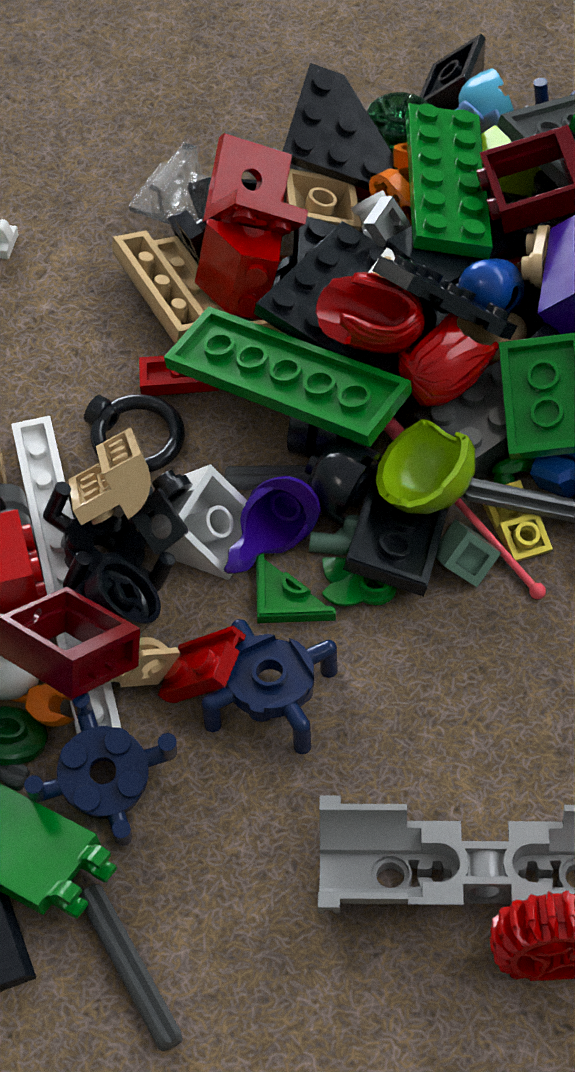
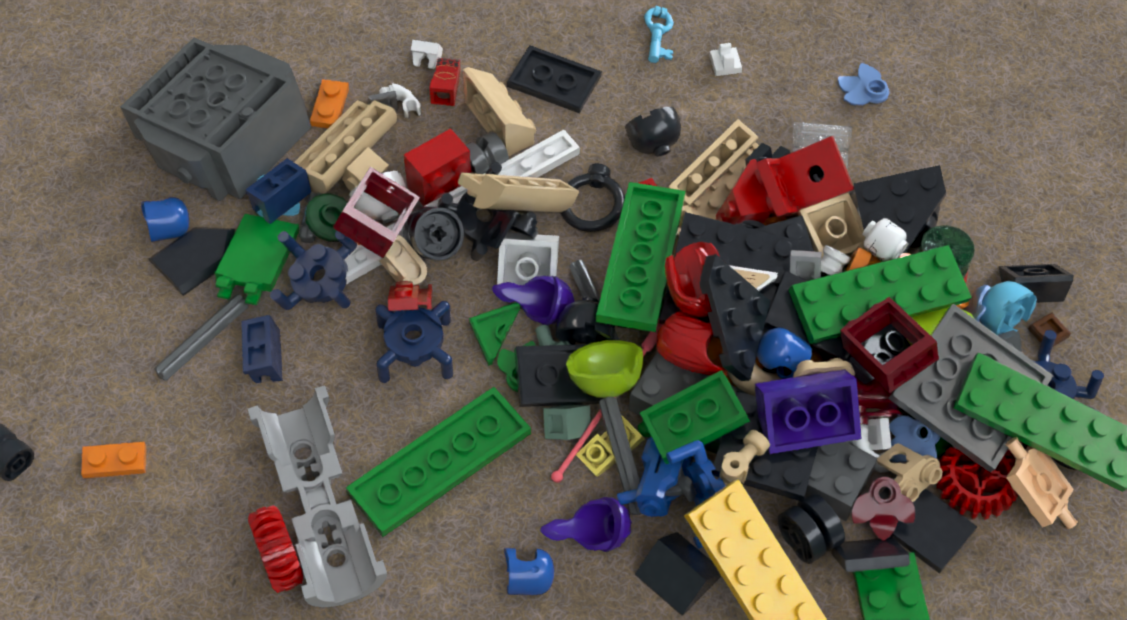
camera: 65 degrees right, 5 degrees up
none -> dark blue hinge [241,315,283,383]
none -> green plate [346,387,531,537]
none -> black cylinder [625,107,681,157]
none -> medium blue plate [837,63,889,105]
none -> white head [862,218,908,262]
none -> reddish brown tile [1028,312,1071,346]

